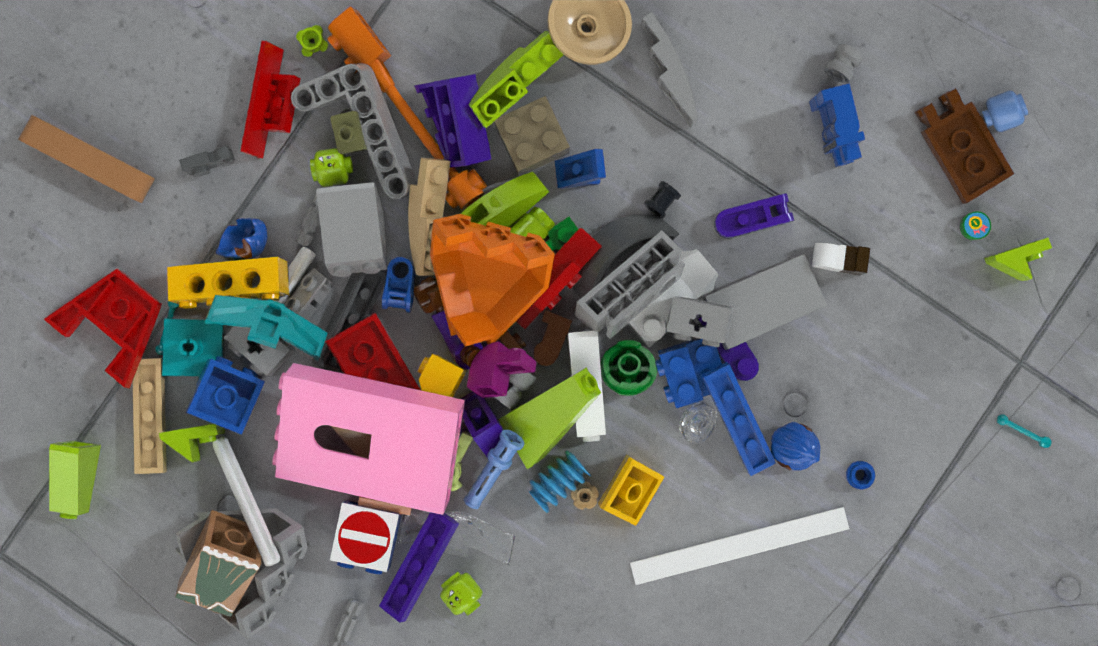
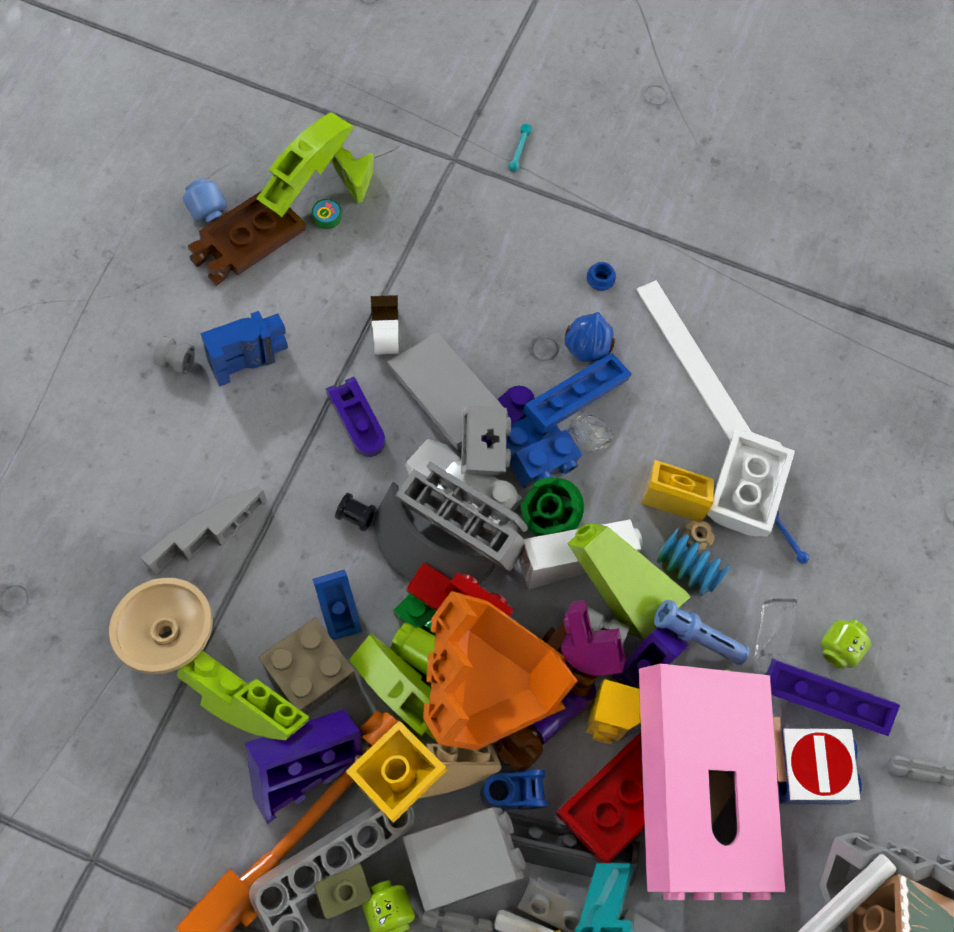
camera: 105 degrees left, 20 degrees down
reddish brown leg [533,311,572,366] -> none
none -> lime slope [256,112,354,217]
none -> yellow slope [346,720,448,823]
none -> white slope [707,429,795,537]
none -> blue hinge [774,511,809,564]

